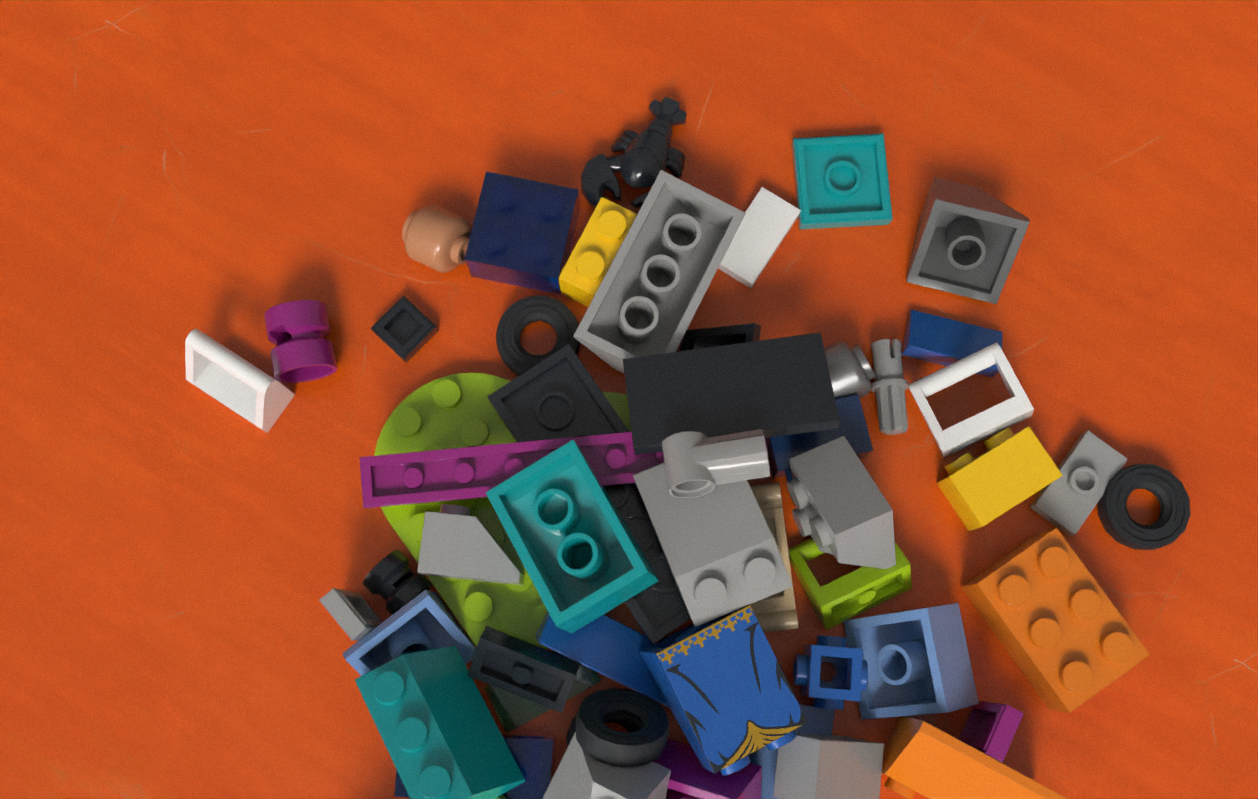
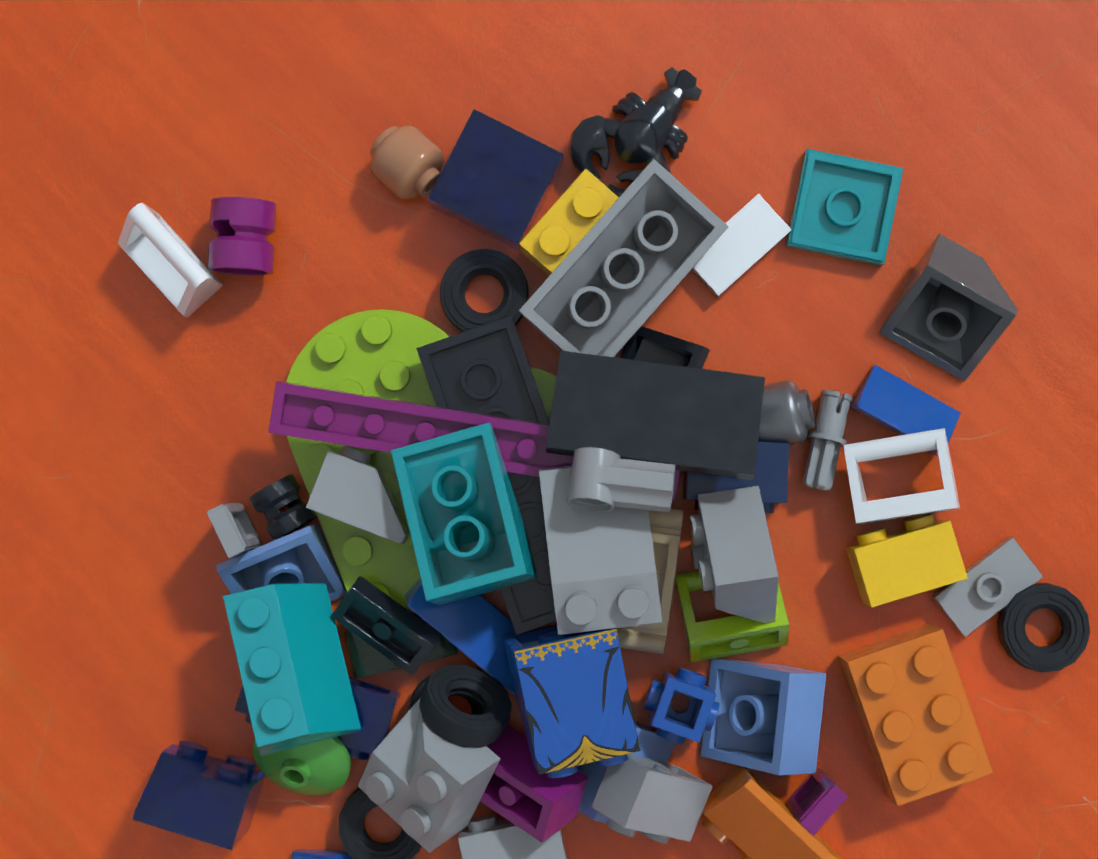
camera: 15 degrees right, 10 degrees up
black tile [370,296,439,363] -> none

